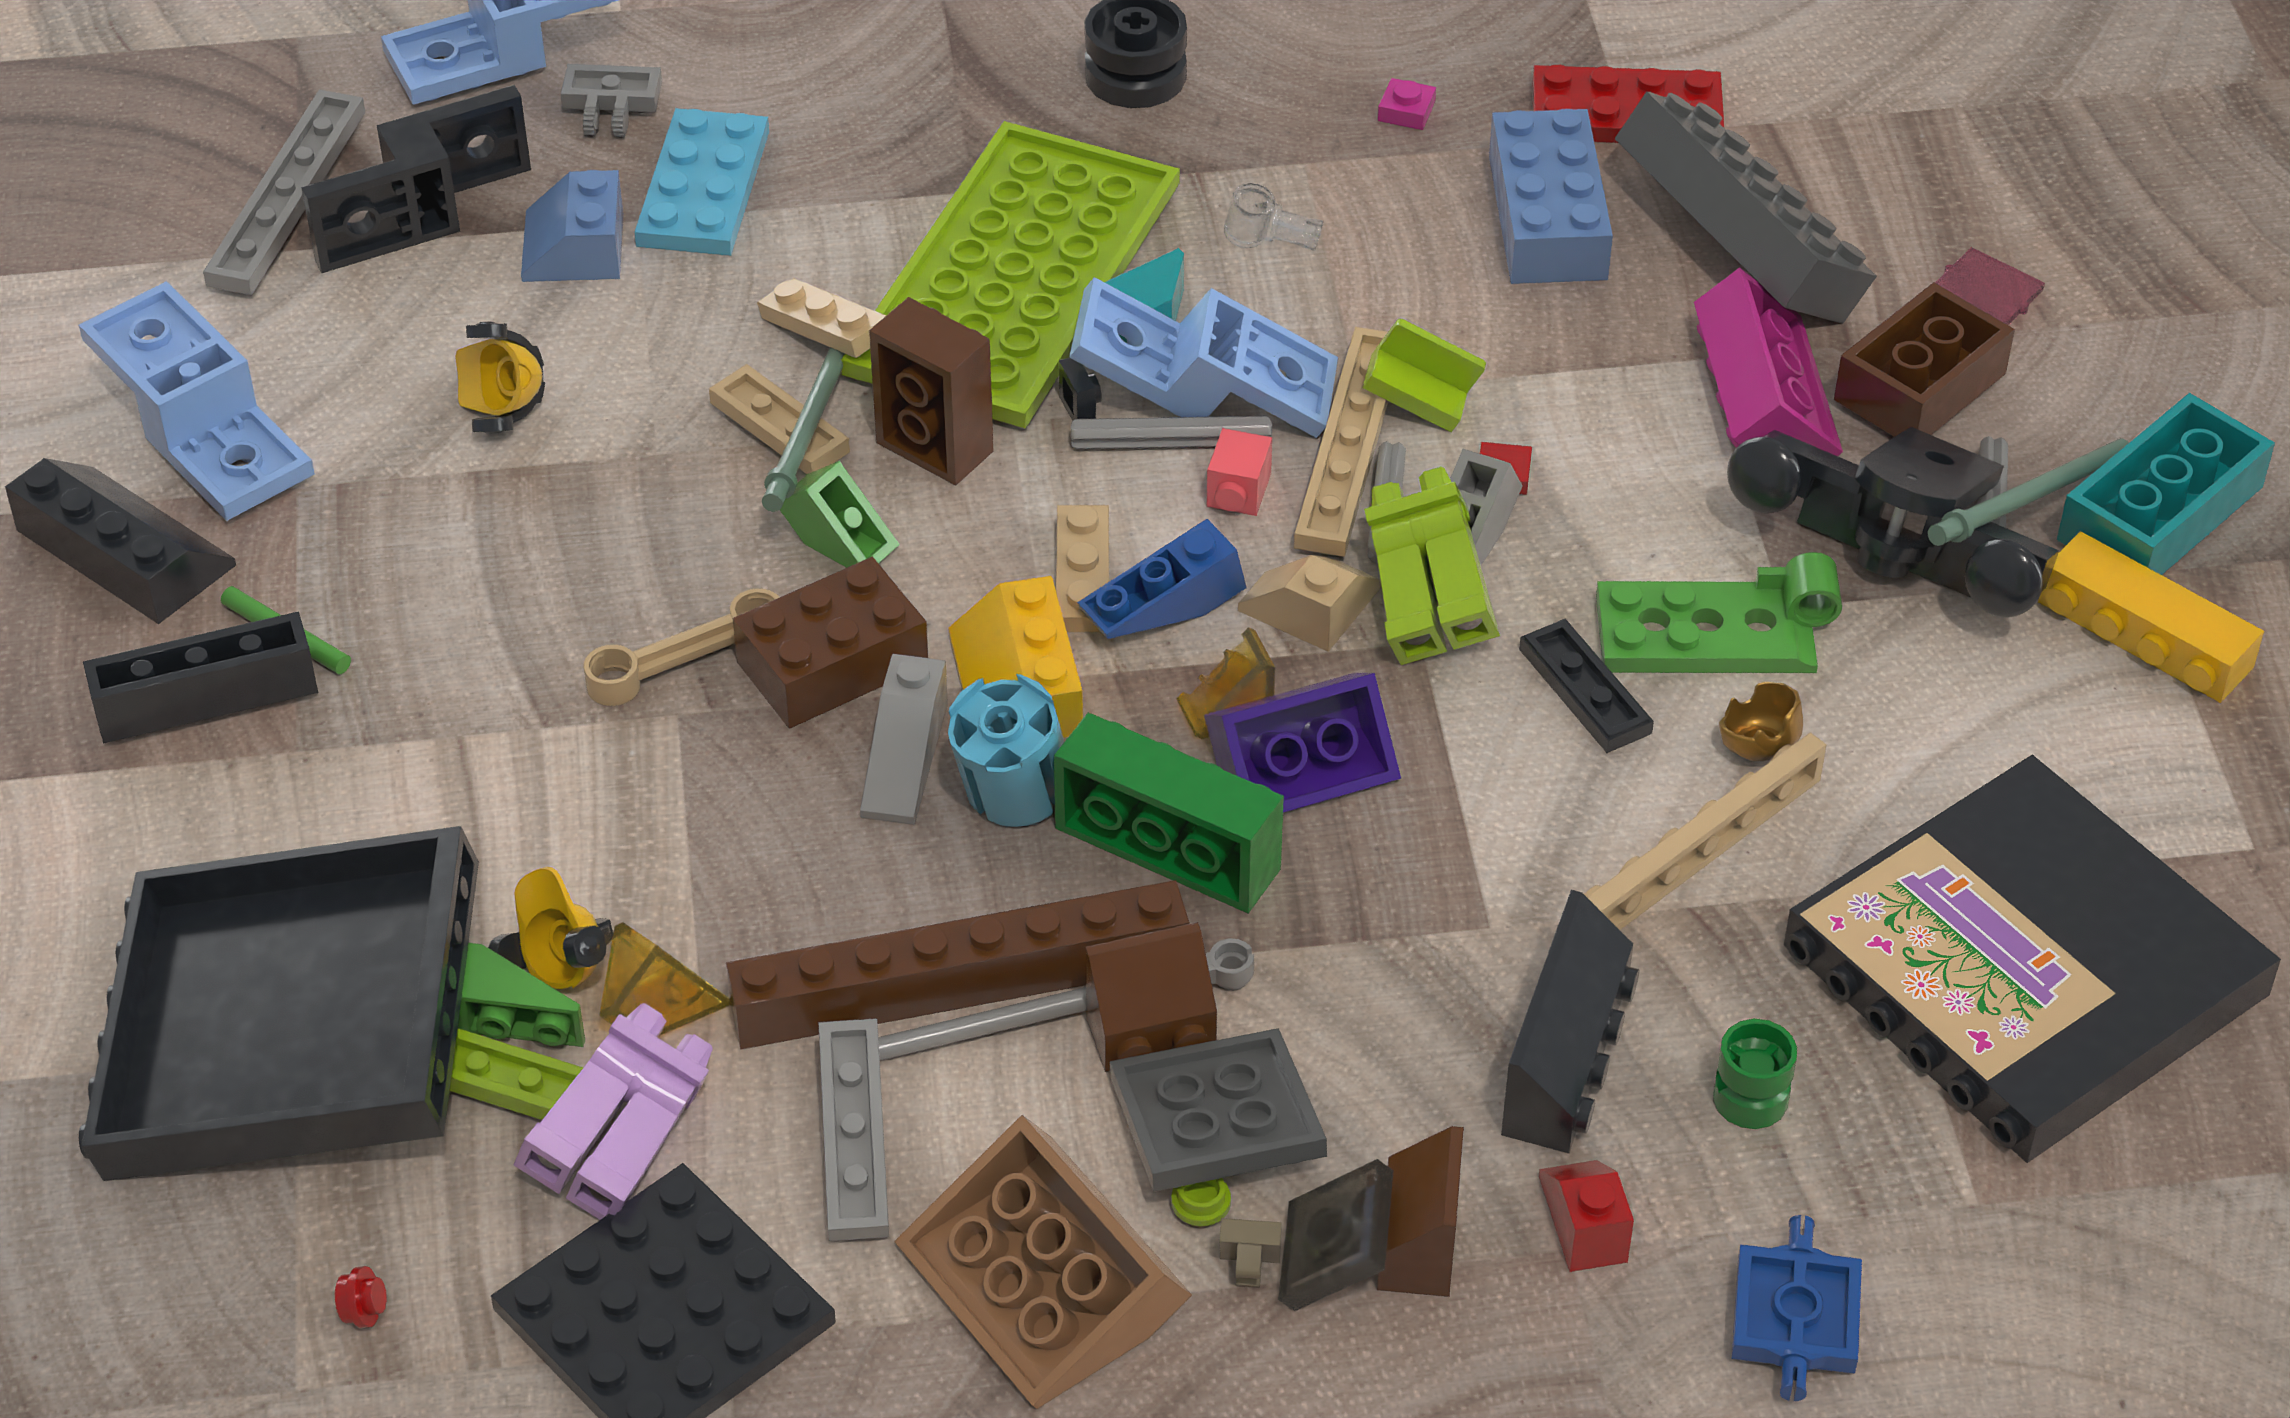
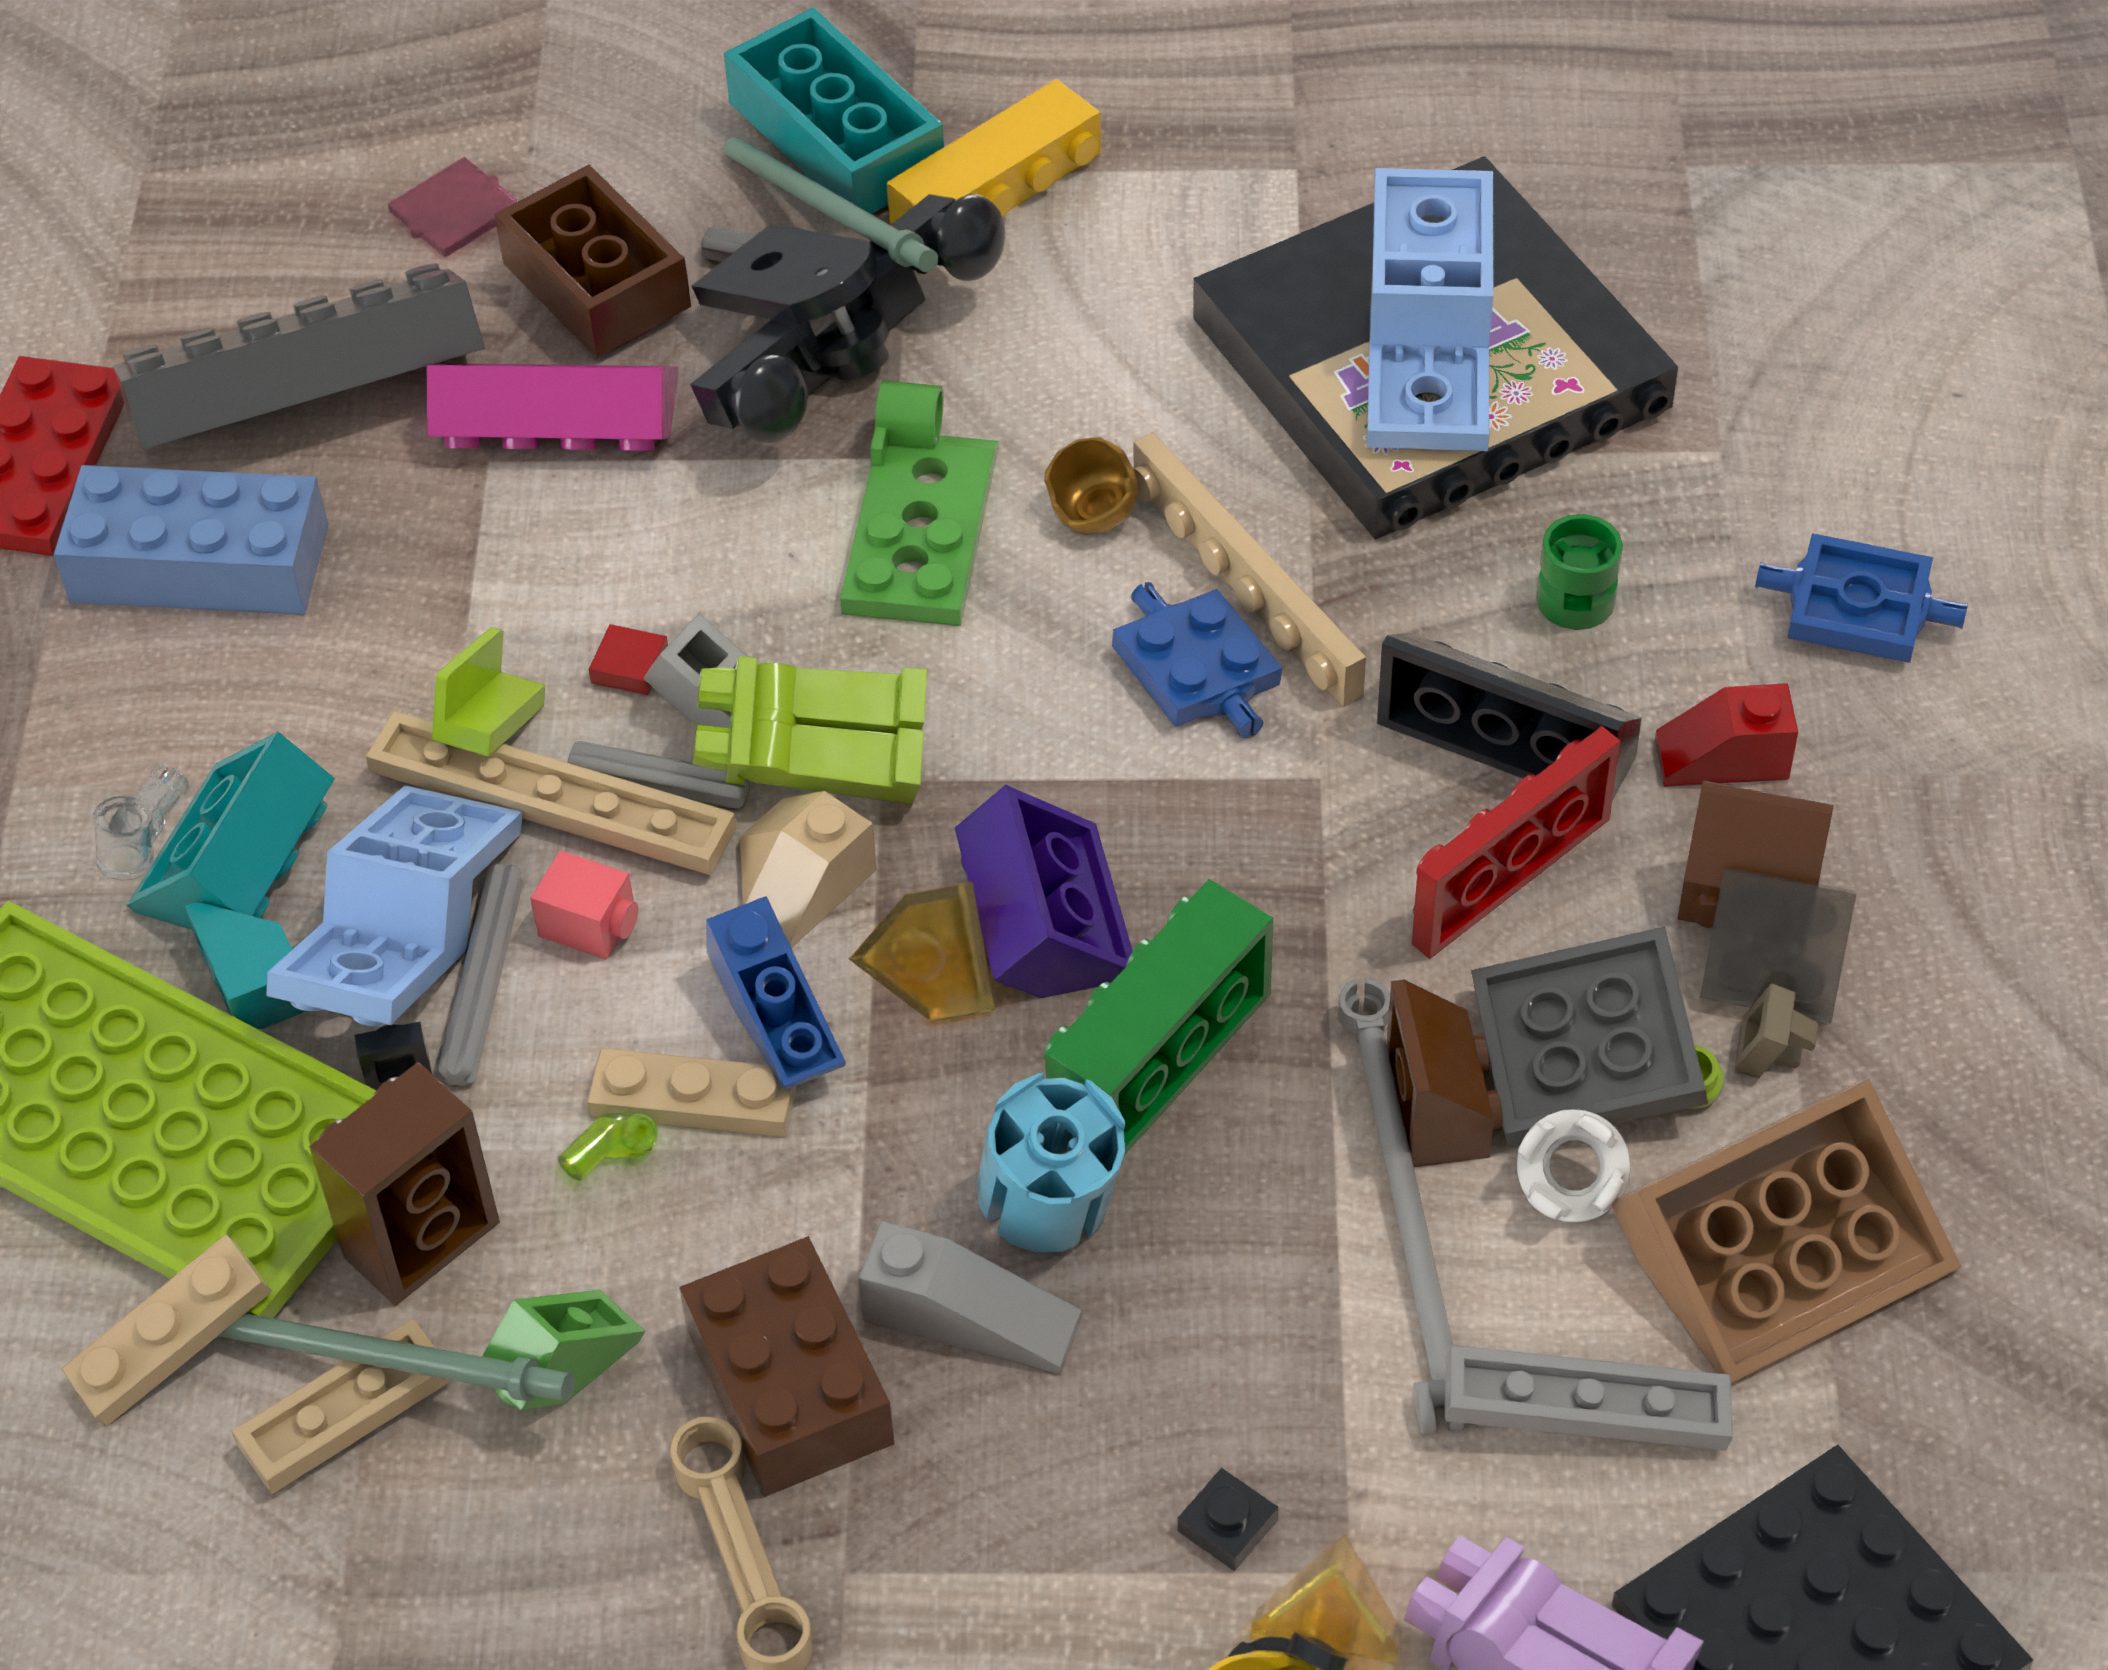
camera: 80 degrees left, 5 degrees up
reddish brown brick [726,880,1190,1050] -> none
yellow slope [948,576,1083,738] -> none
black tile [1519,618,1654,753] -> none
none -> teal slope [126,731,335,930]
none -> clear neon green arm [557,1113,658,1181]
none -> blue plate [1112,582,1283,738]
none -> black plate [1178,1467,1279,1571]
none -> light blue bracket [1367,168,1493,451]
none -> red plate [1411,726,1621,959]
none -> white piece [1517,1109,1631,1222]

